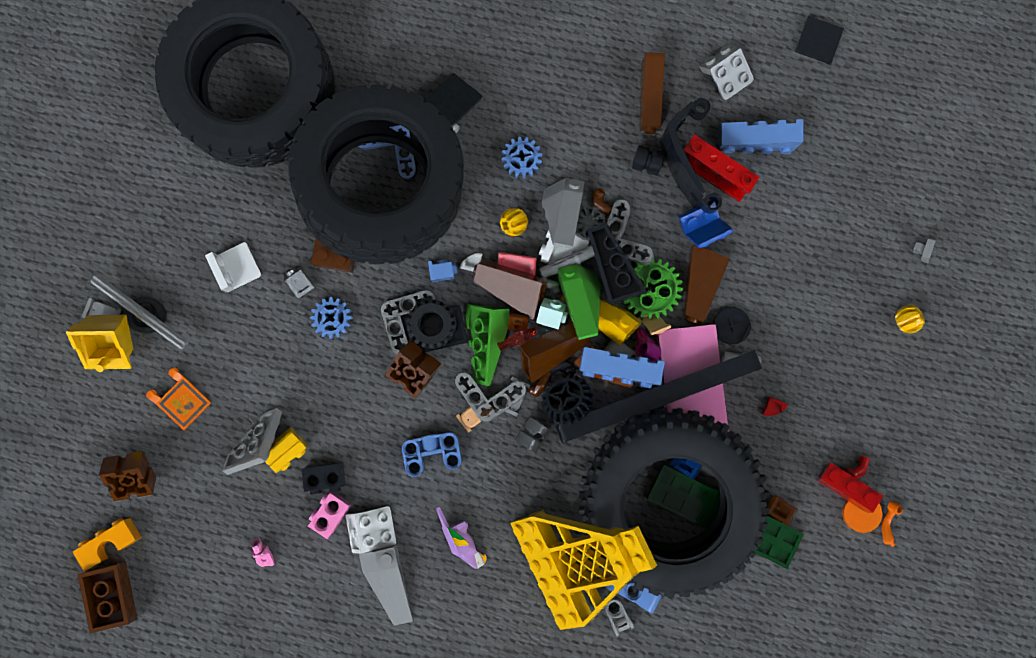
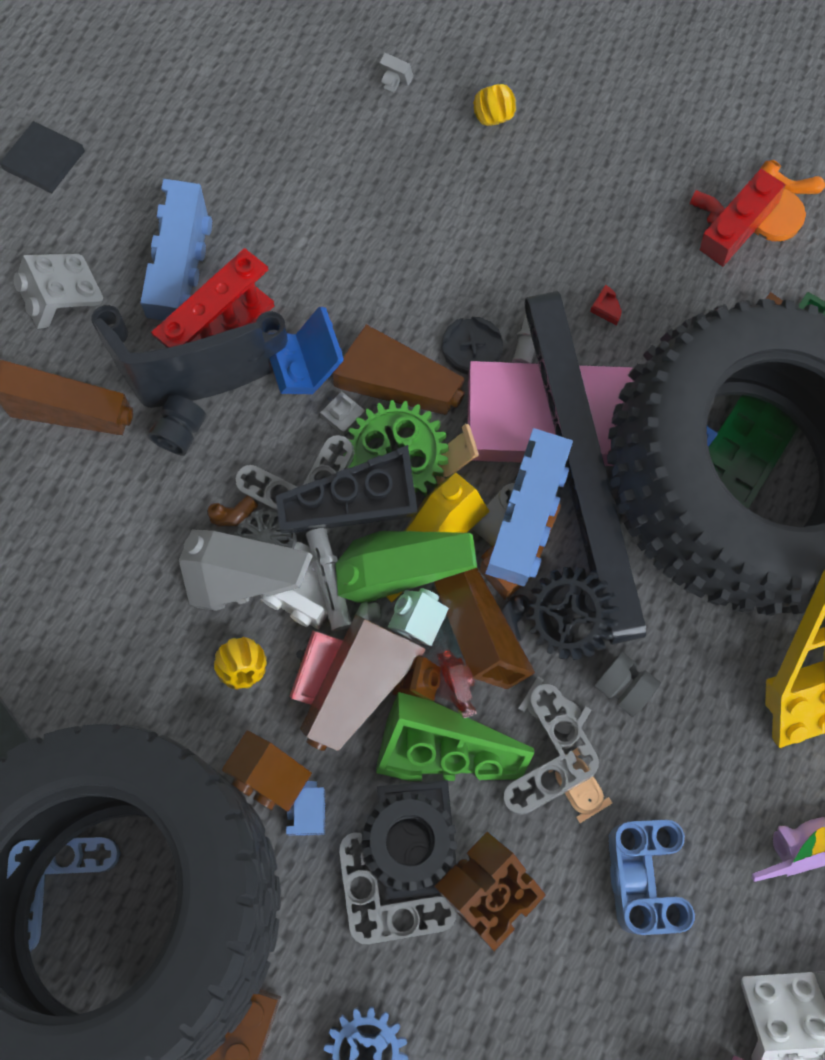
camera: 85 degrees left, 15 degrees down
white tile [460,253,483,271] -> none
medium blue gear [501,137,542,179] -> none
reddish brown arm [528,372,552,397] -> none
magenta axle [635,328,661,362] -> none
none -> reddish brown brick [222,730,312,812]
none -> light grey tile [320,391,365,436]

